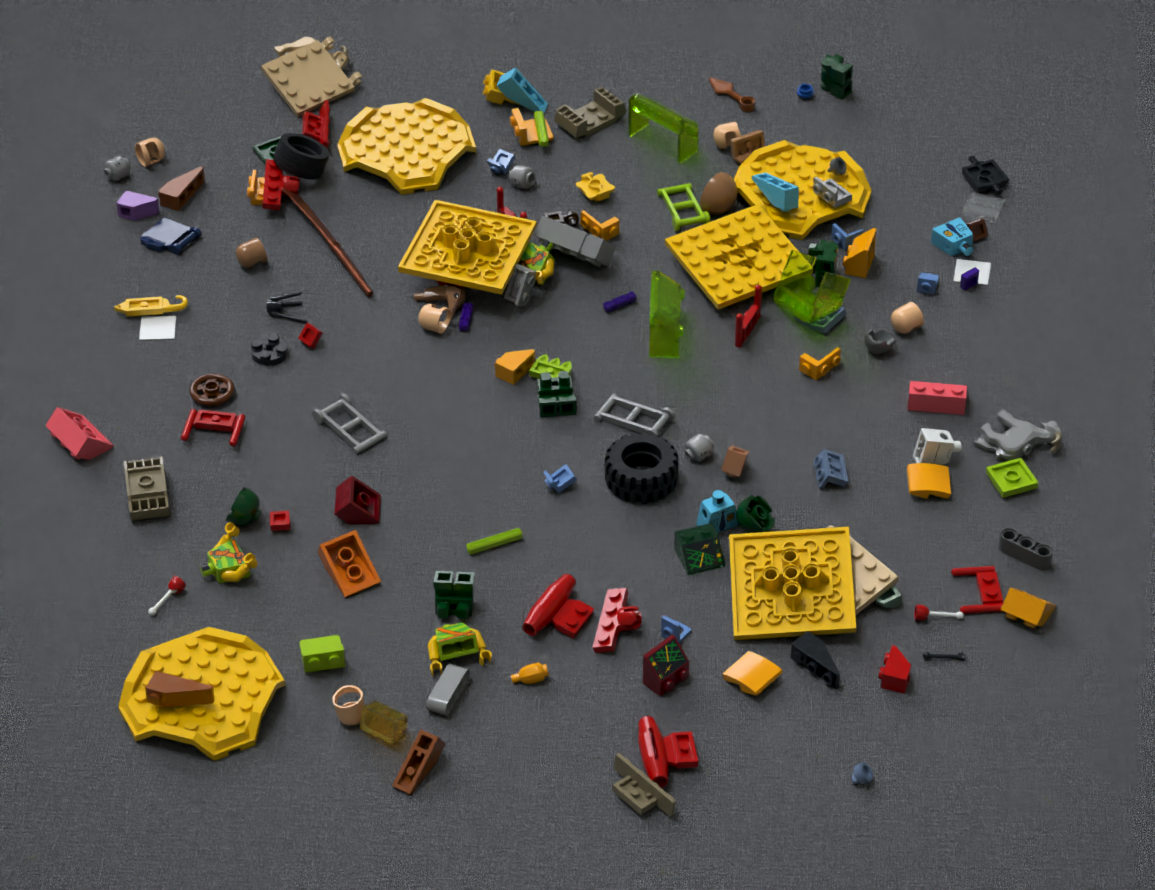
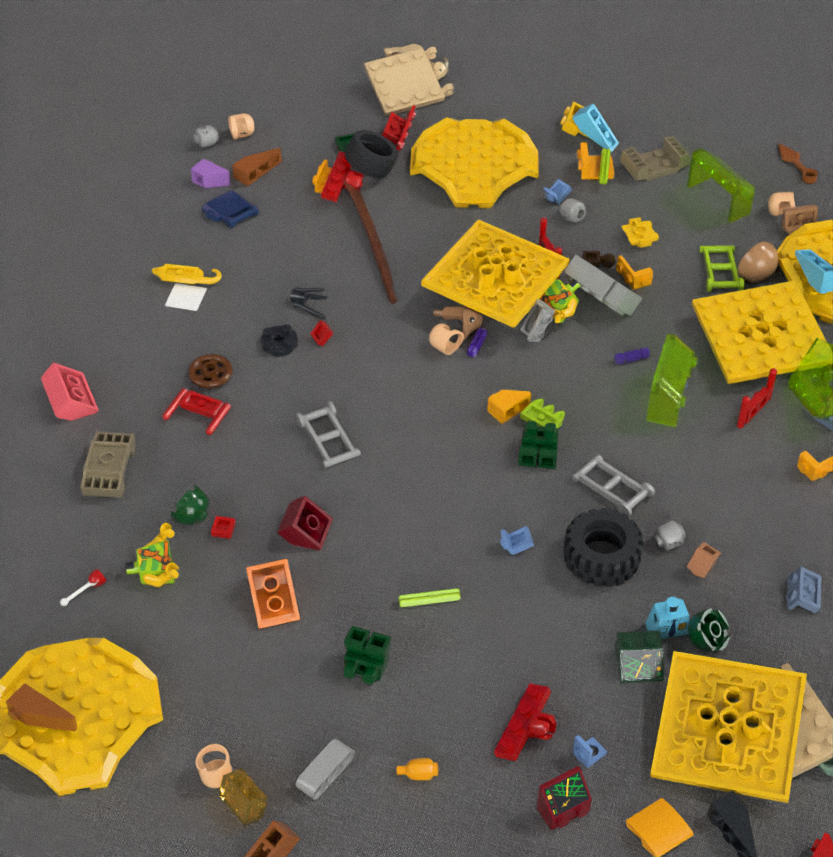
camera: 15 degrees right, 5 degrees up
medium nougat helmet [236,238,268,268] -> none
lime bracket [300,635,345,673] -> none
torso [428,623,492,677] -> none
red plate [522,574,594,639] -> none

